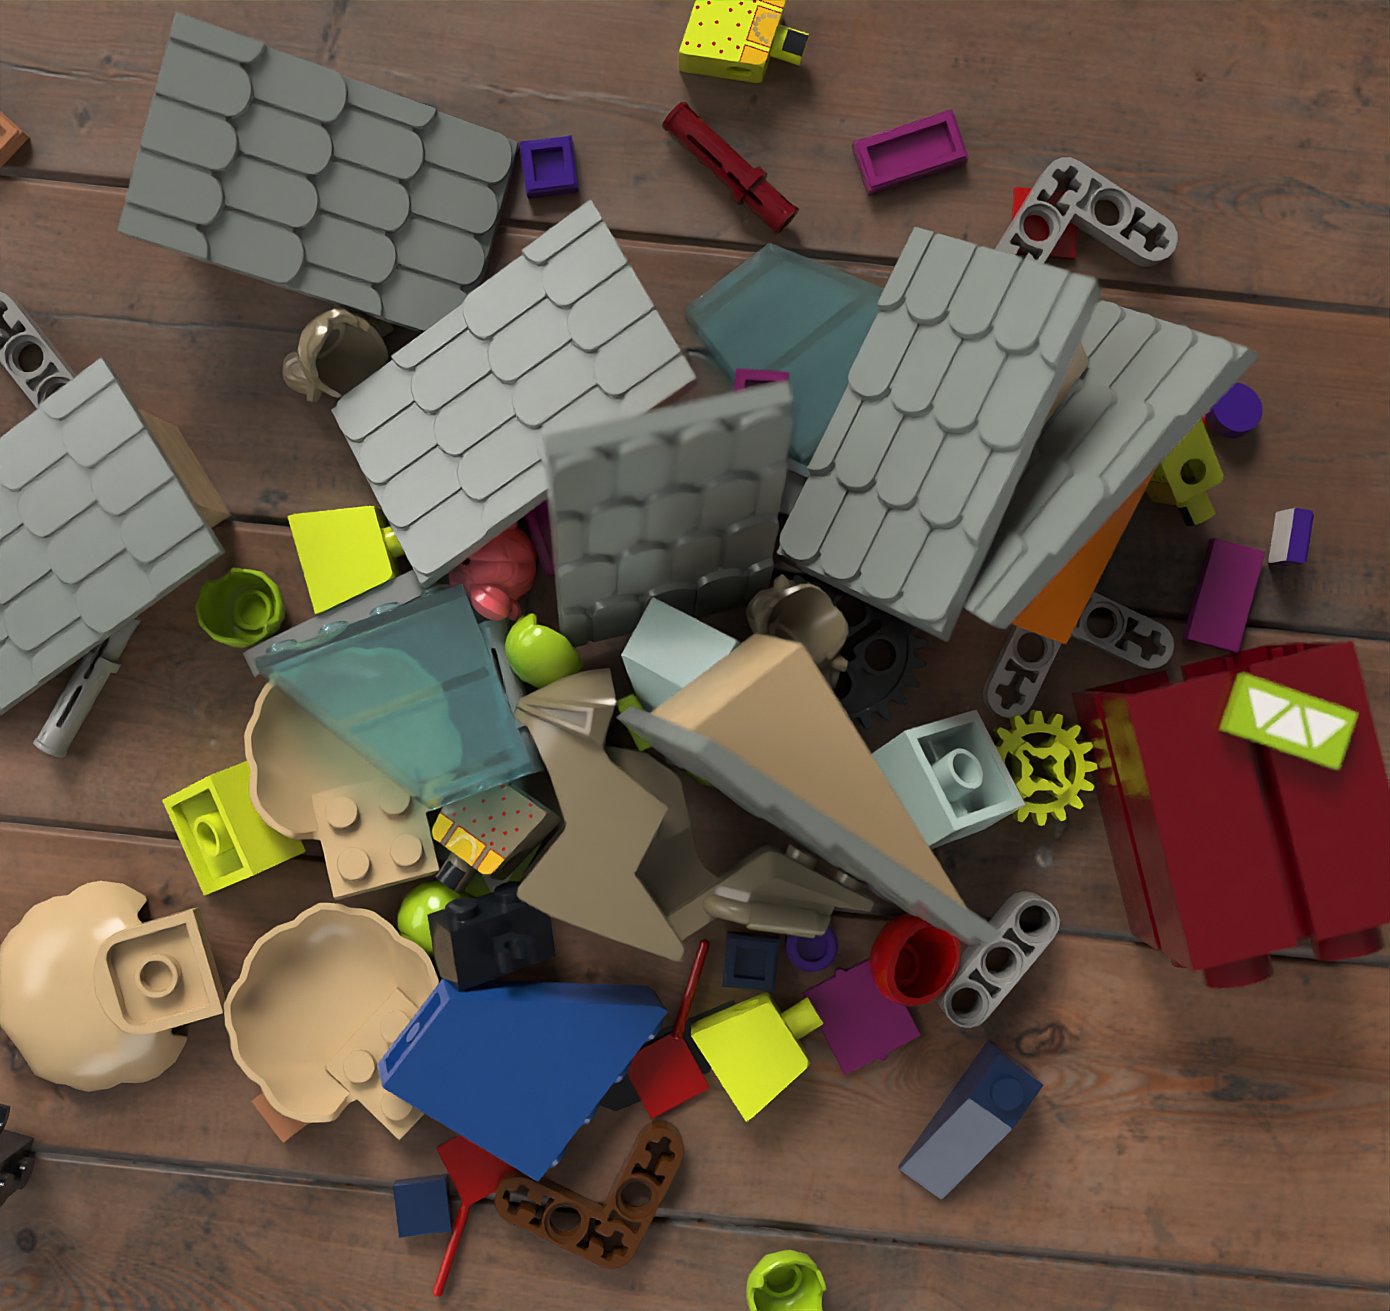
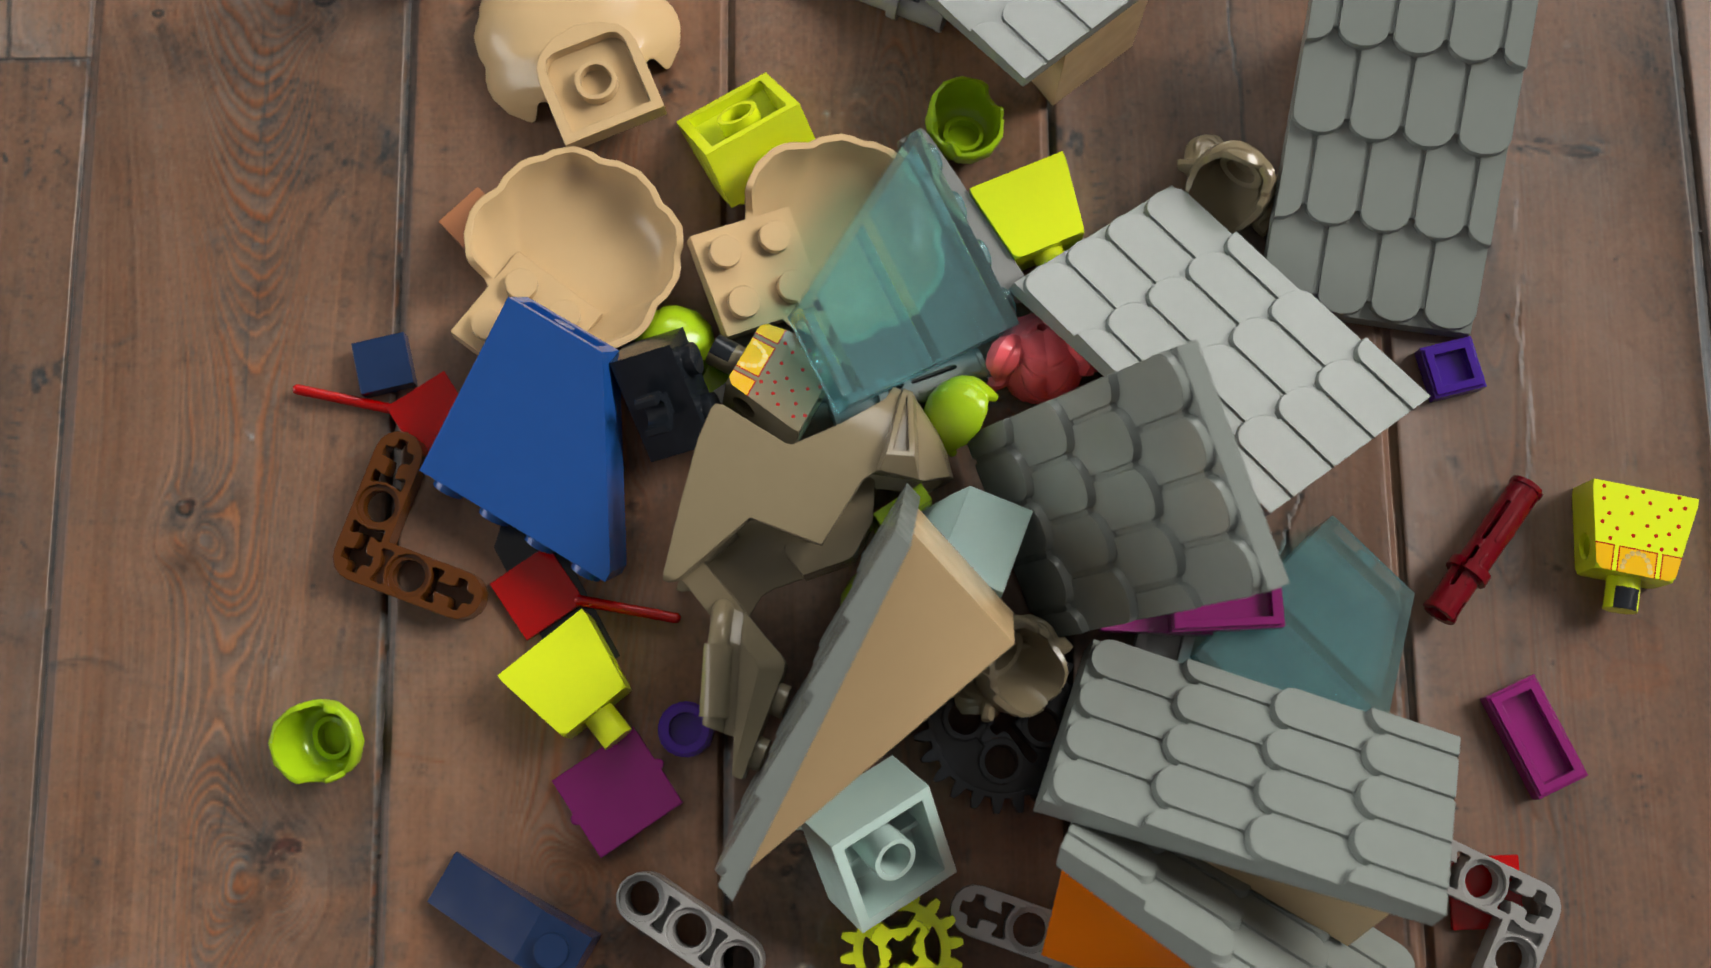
camera: 85 degrees right, 10 degrees down
dark blue tile [722,931,780,992] -> none
red hat [869,913,961,1006] -> none

